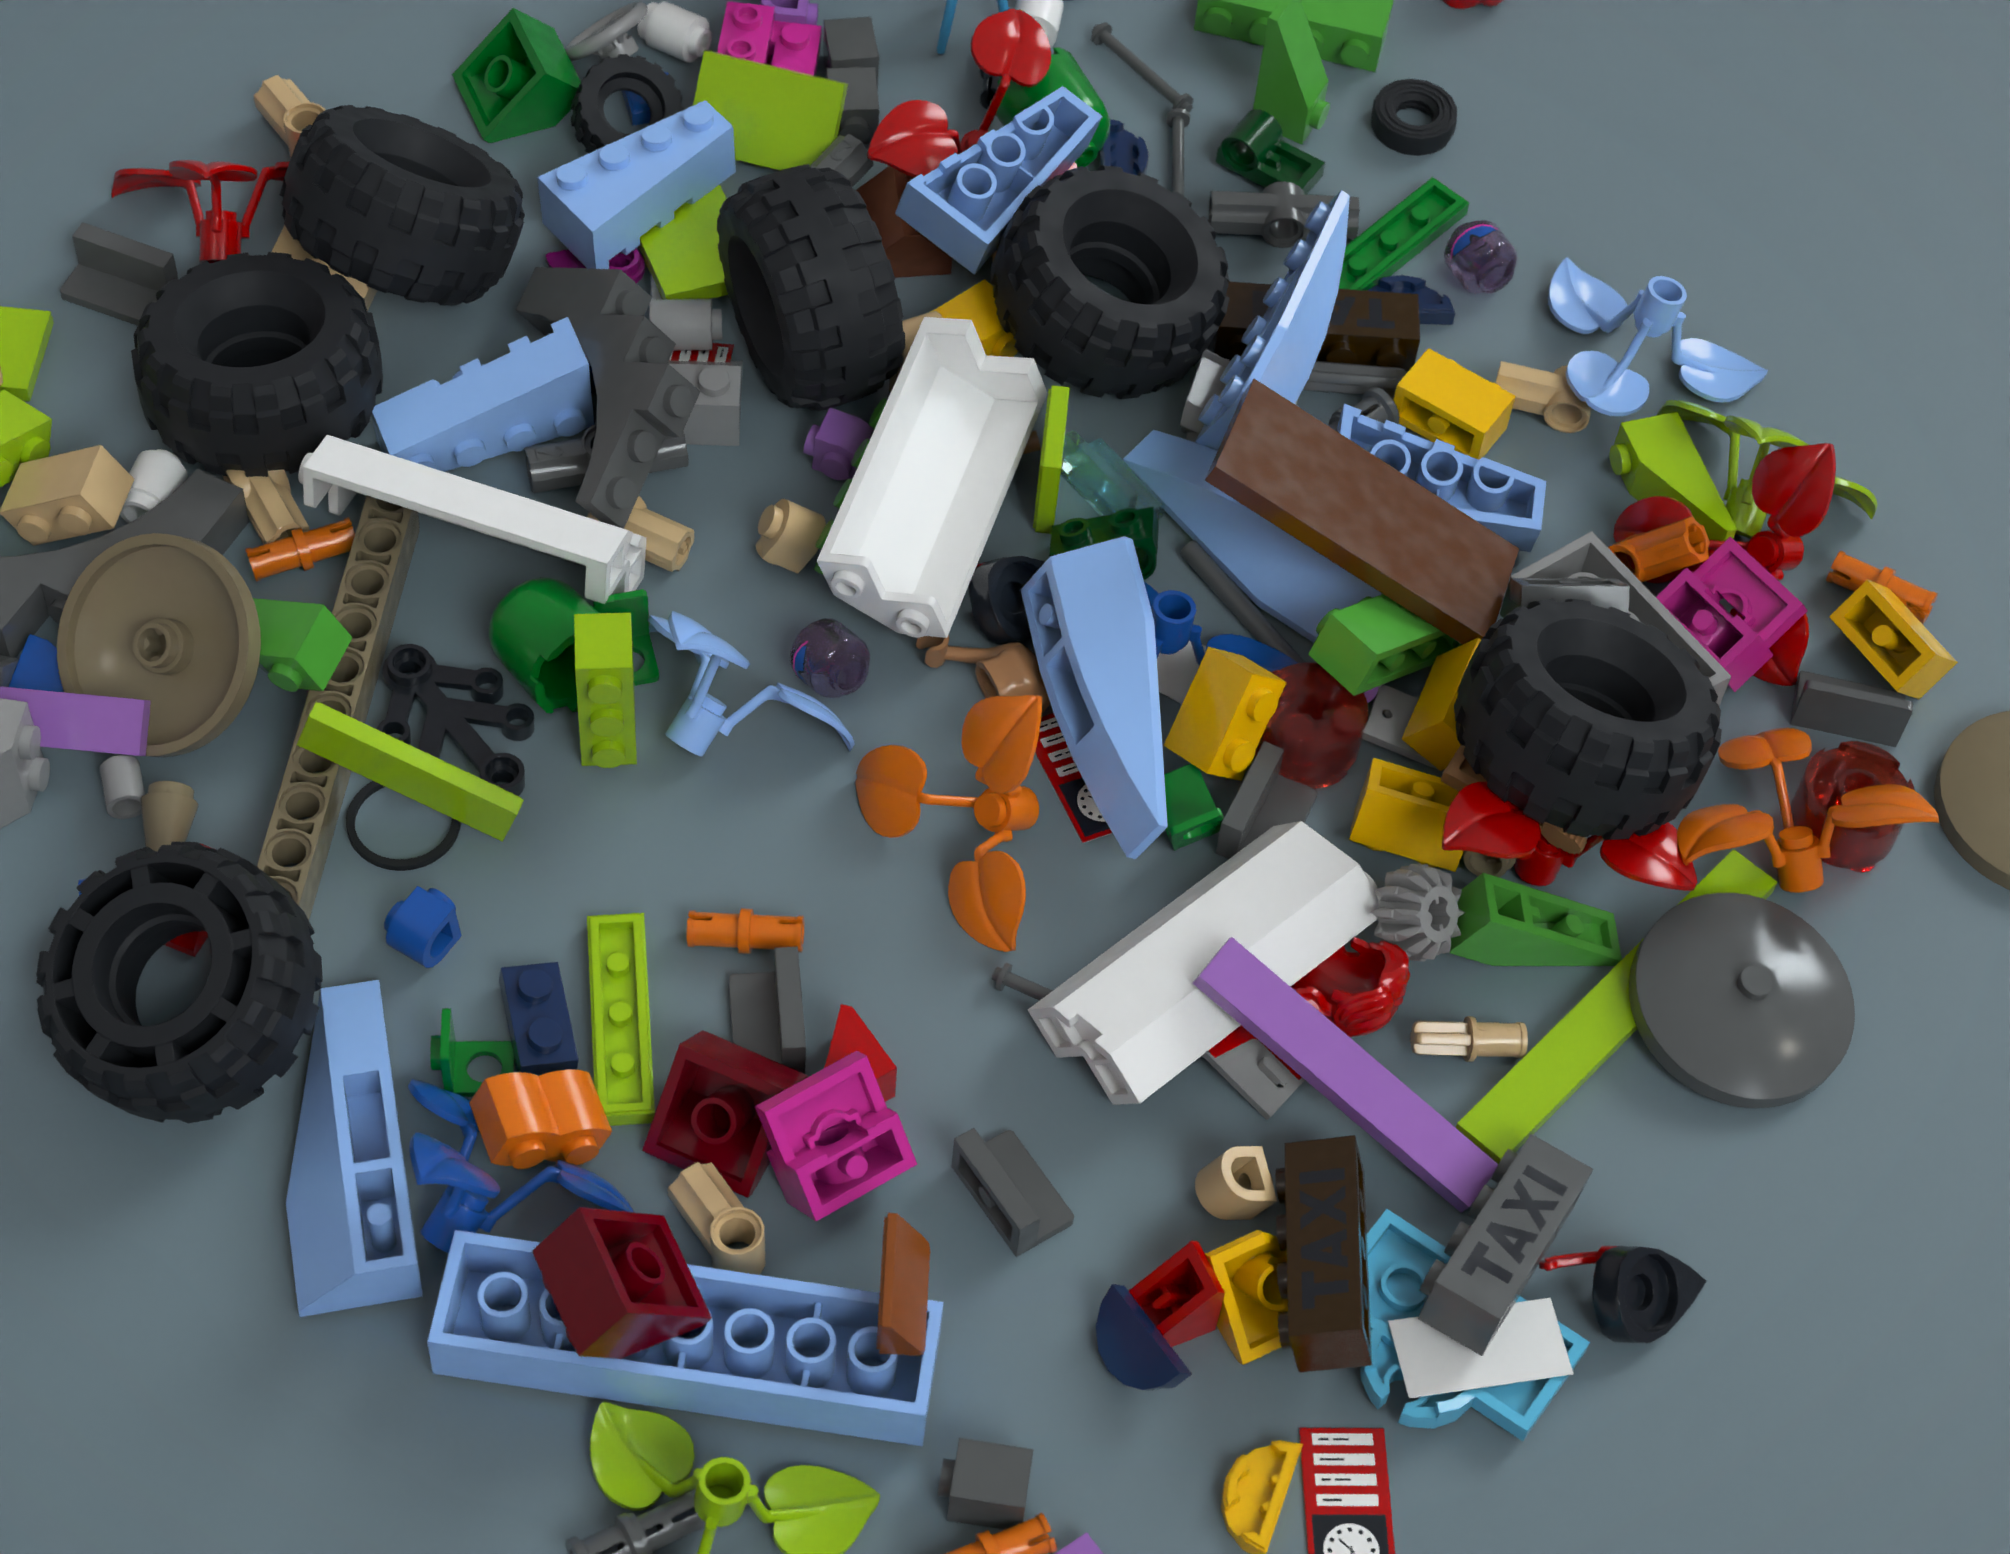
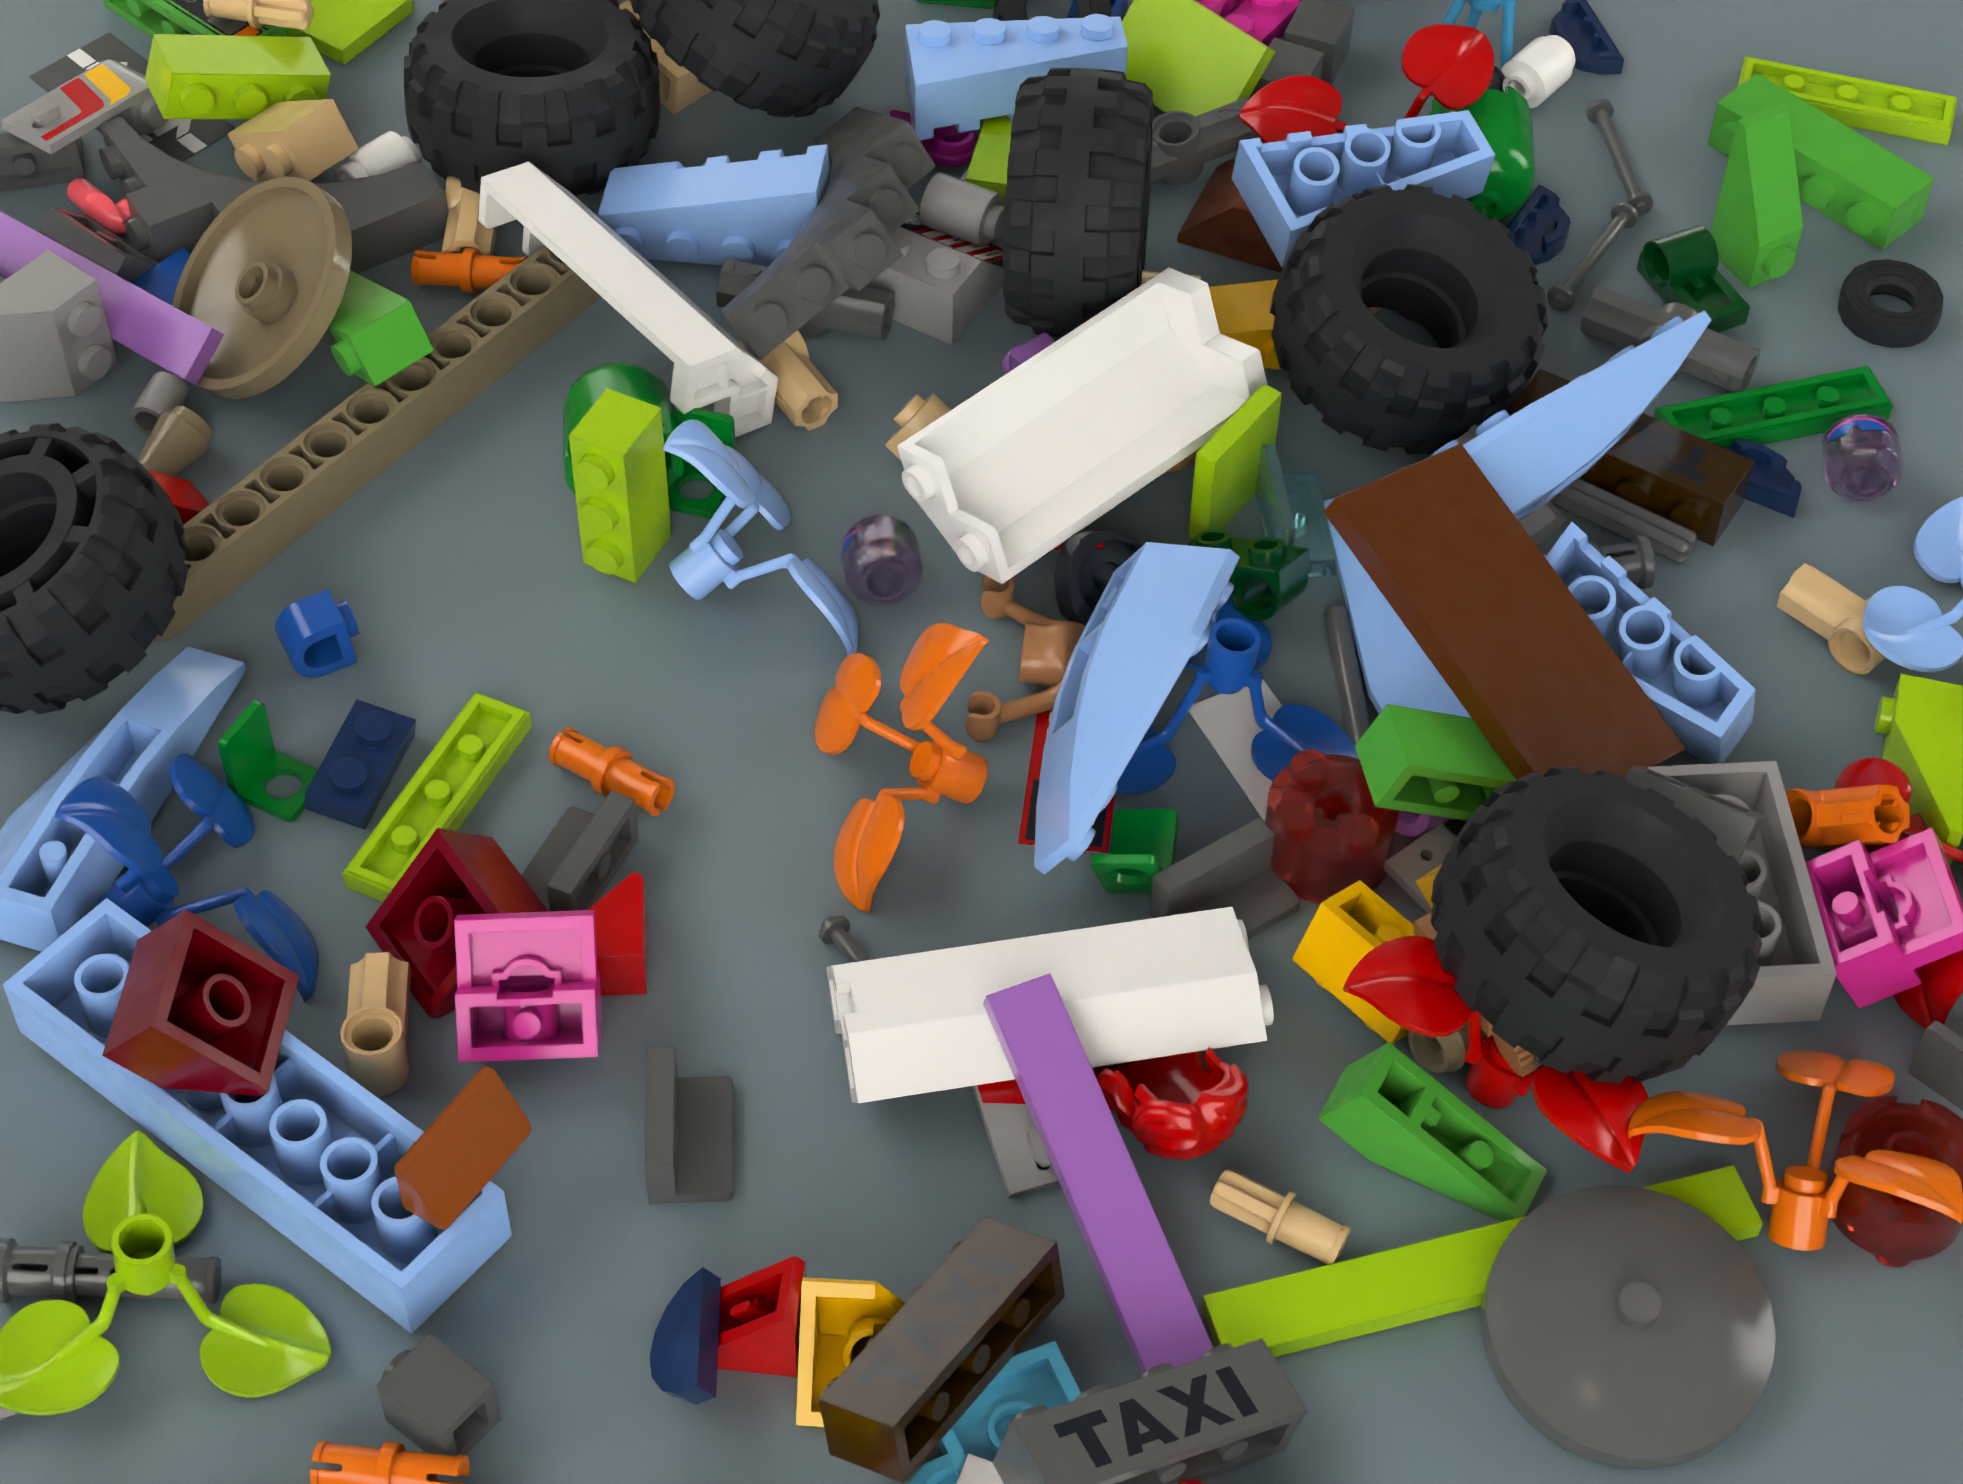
camera: 35 degrees right, 5 degrees down
lime tile [296,702,524,842] -> none
black piece [346,781,460,871] -> none
black plant [377,644,534,796] -> none
orange brick [469,1069,612,1169] -> none
yellow brick [1163,647,1287,781] -> none
tan plate [1195,1146,1277,1220] -> none
light grey gear [1370,864,1465,961] -> none
yellow brick [1393,348,1516,460] -> none

